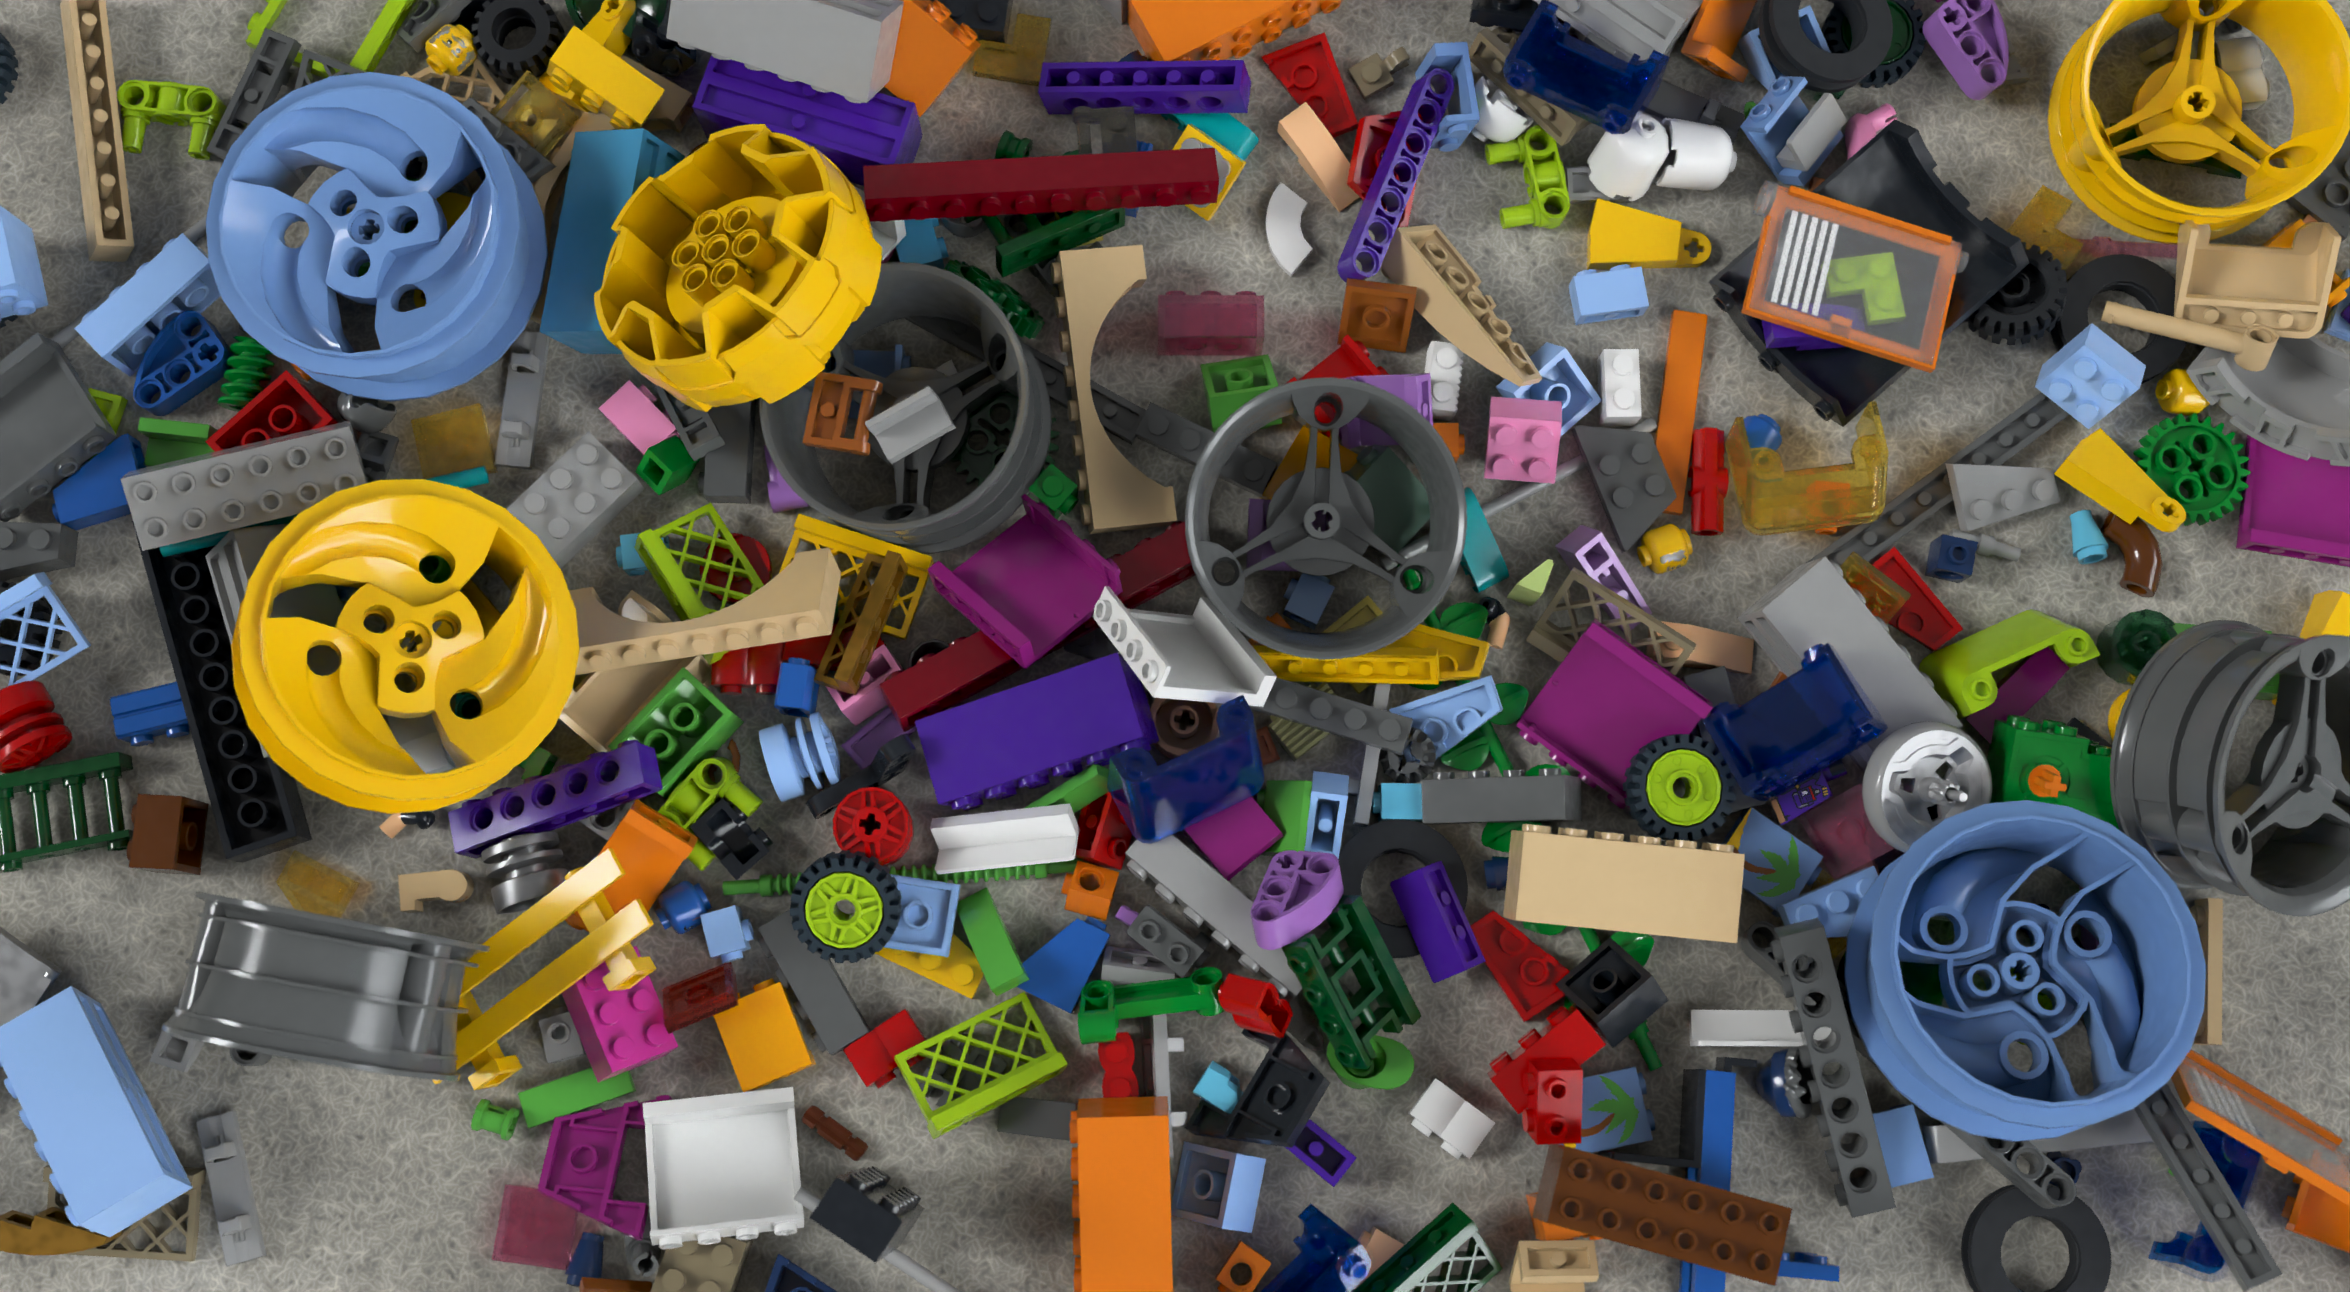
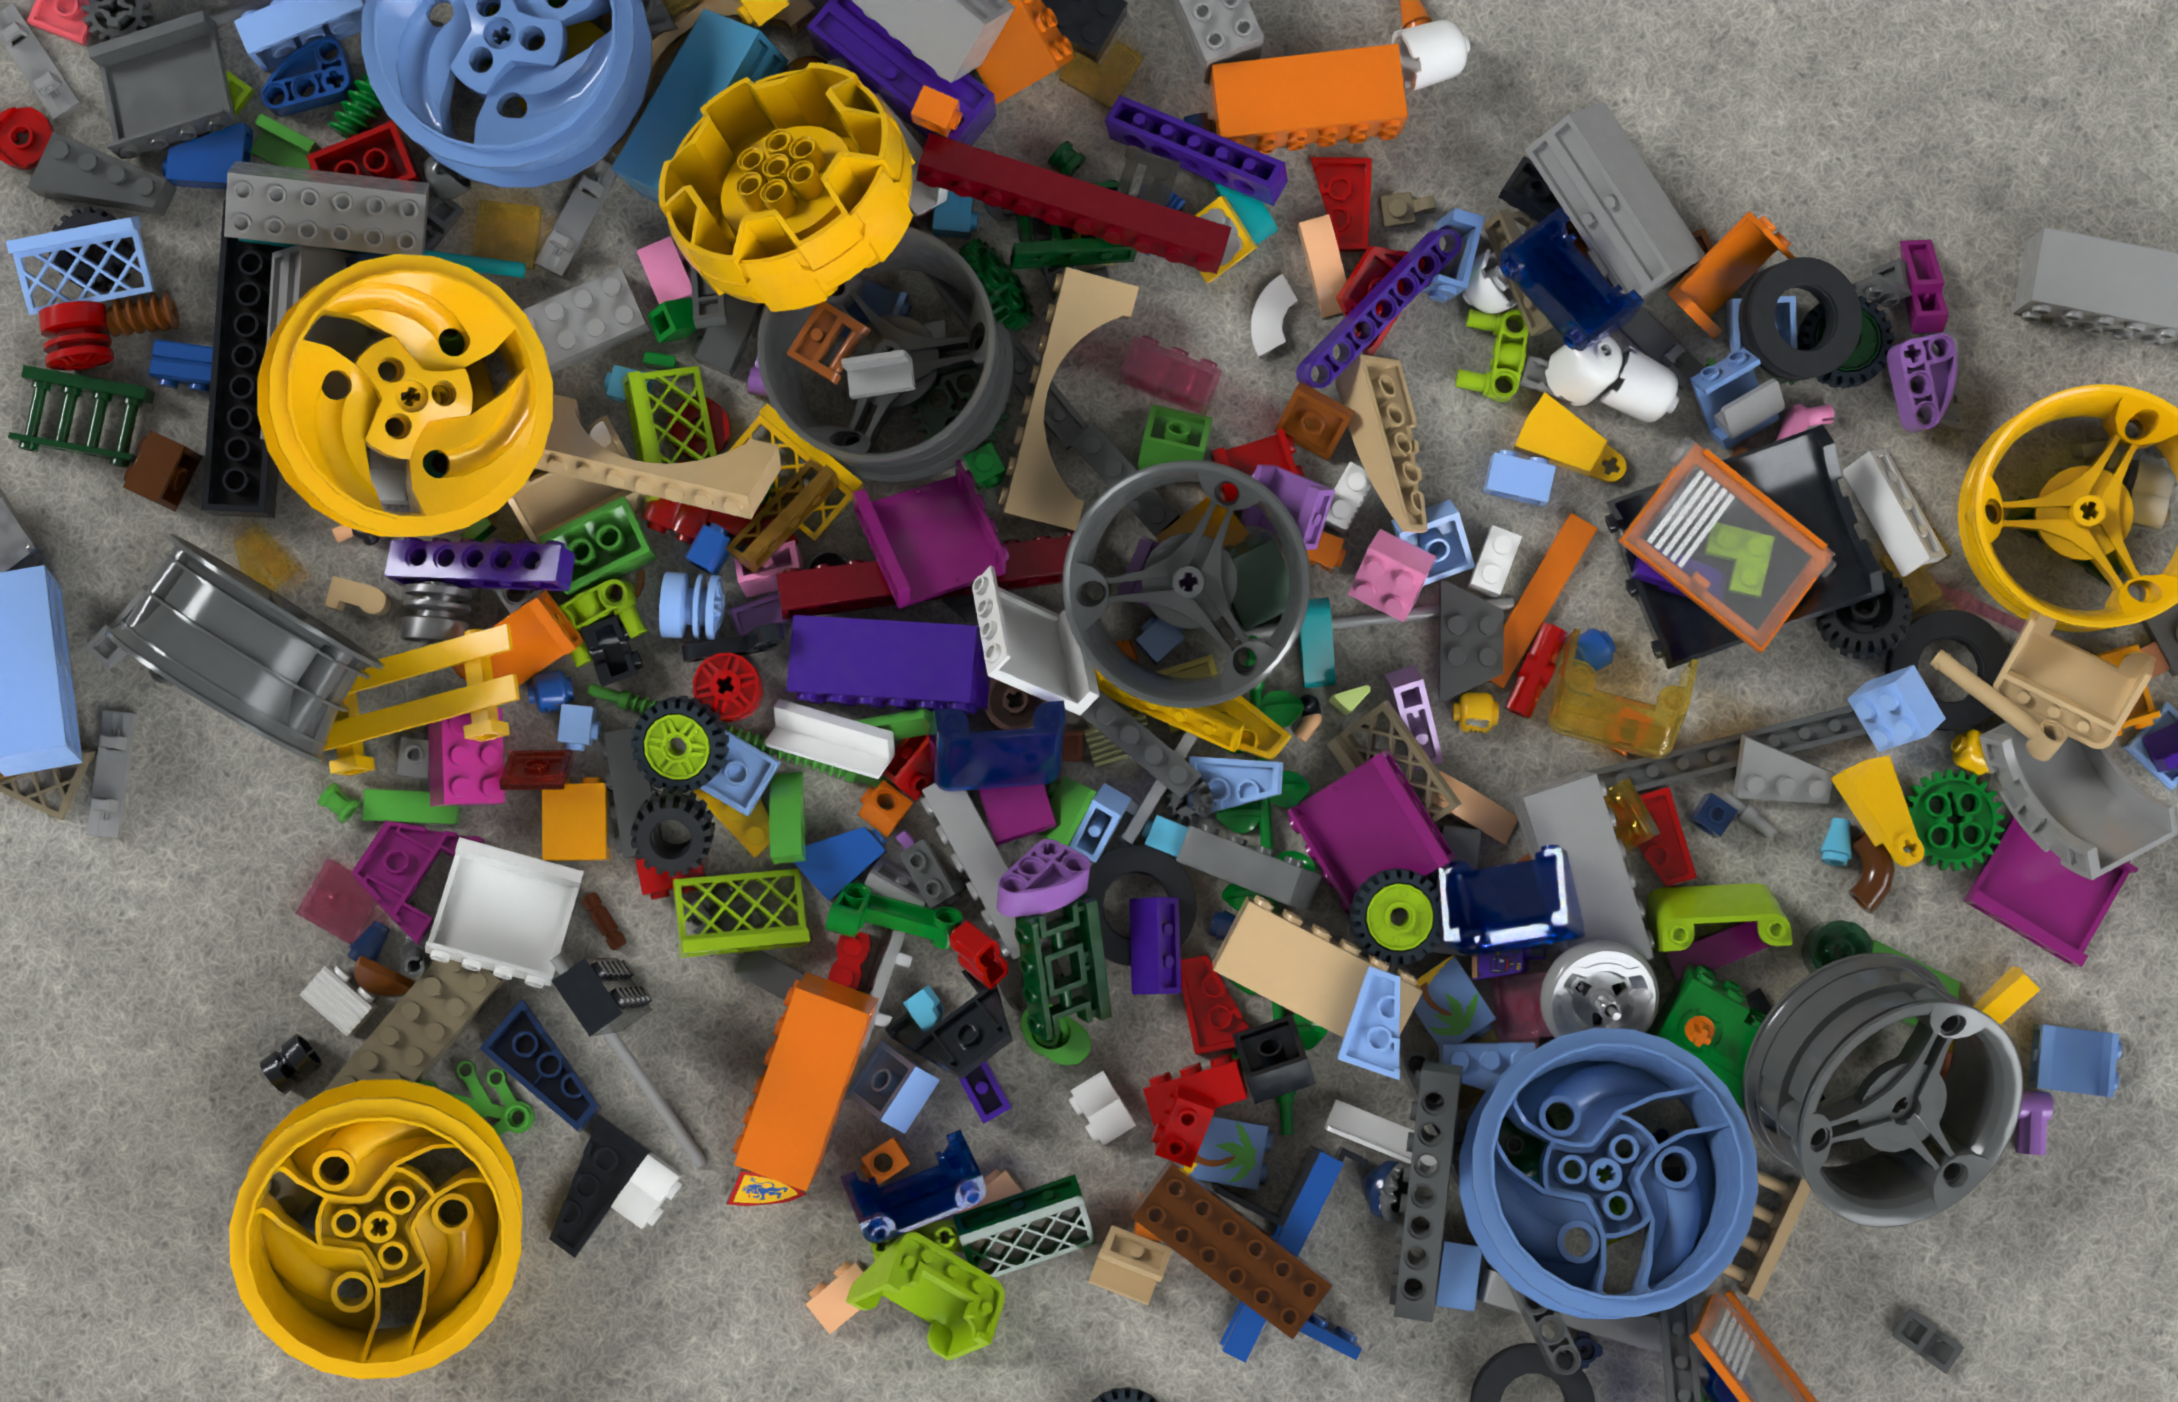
camera: 25 degrees right, 5 degrees up
none -> dark orange piece [106,291,179,337]
none -> black tyre [630,788,715,876]
none -> green tile [643,351,679,370]
none -> orange brick [911,85,963,137]
none -> light blue wing [1337,965,1400,1080]
none -> white panel [1843,449,1947,577]

